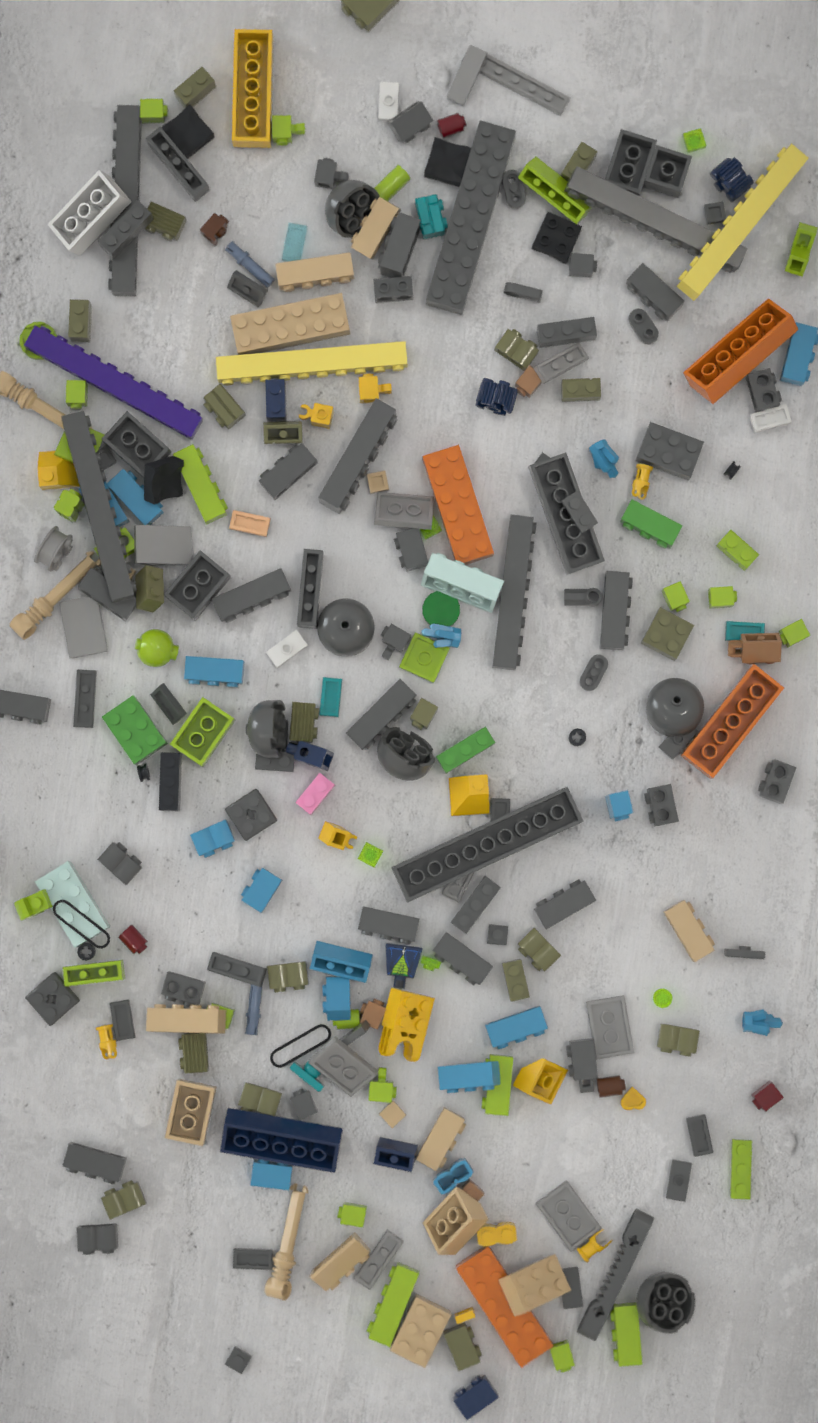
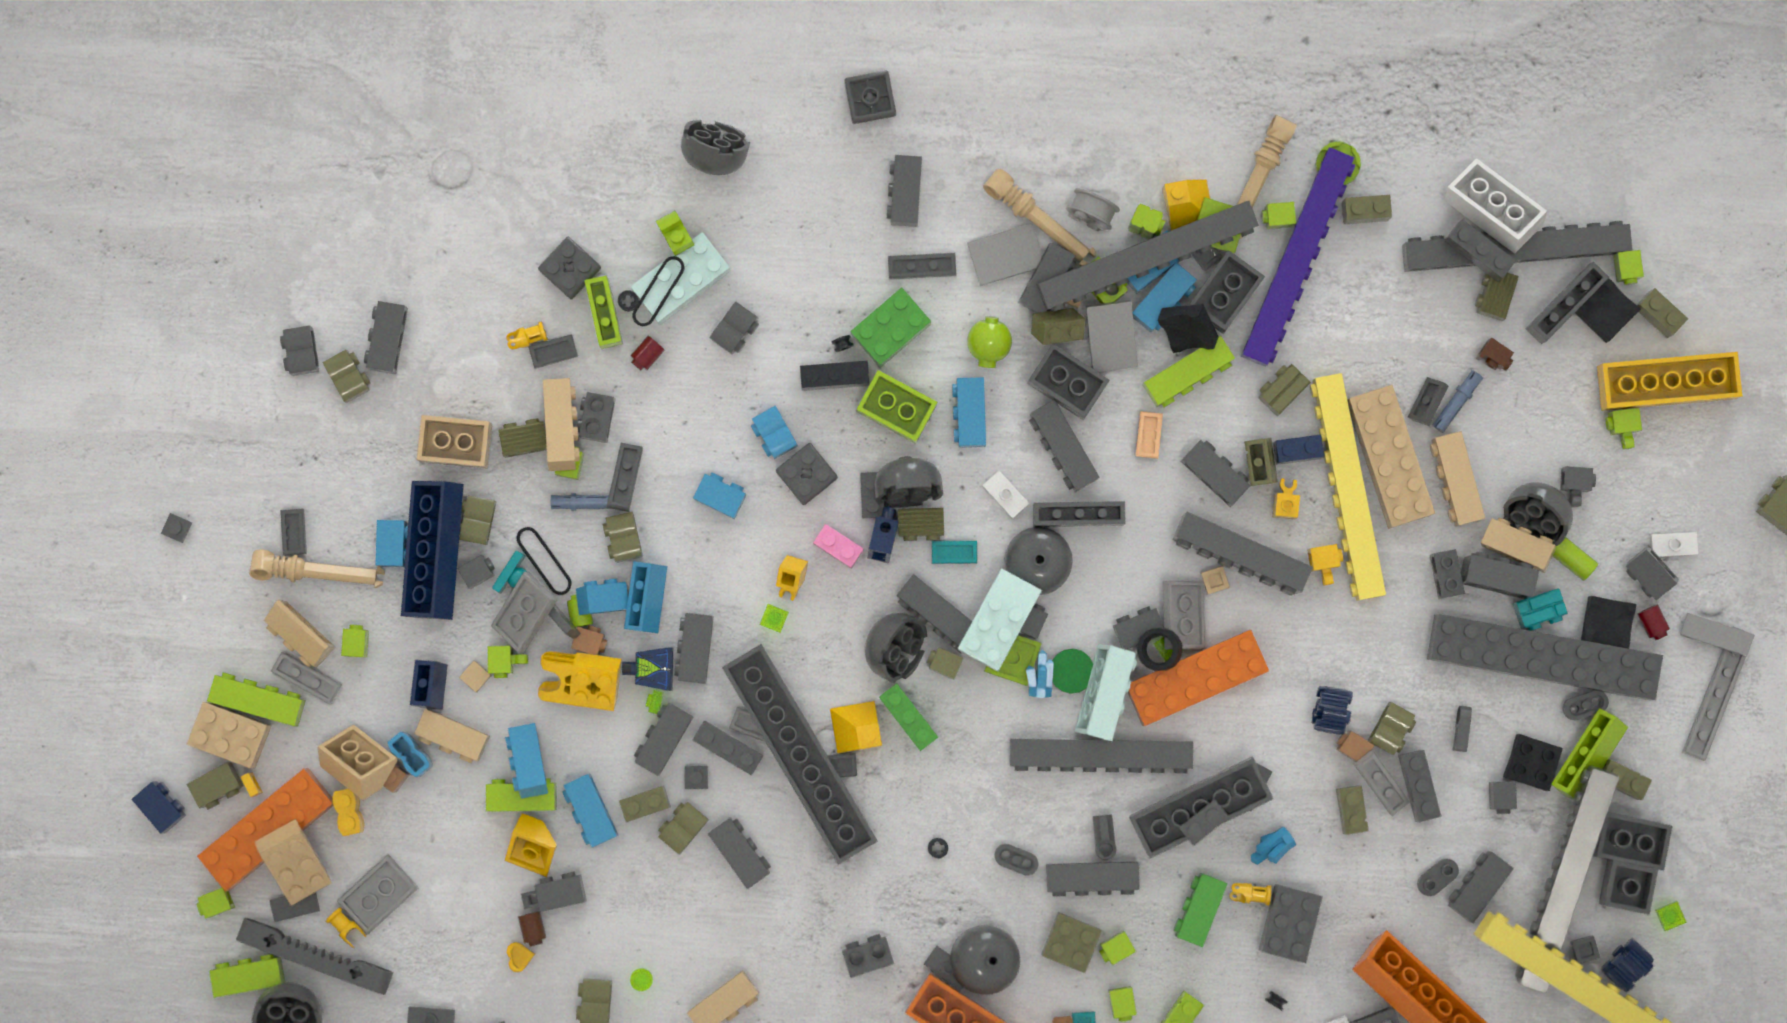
camera: 80 degrees right, 0 degrees up
dark grey plate [150,683,187,725] -> none
clear light blue tile [282,223,308,262] -> none
light grey tile [586,995,634,1059] -> none
dark azure brick [605,790,633,822] -> none
none -> light aqua brick [957,568,1042,671]
none -> black tyre [1137,628,1183,671]

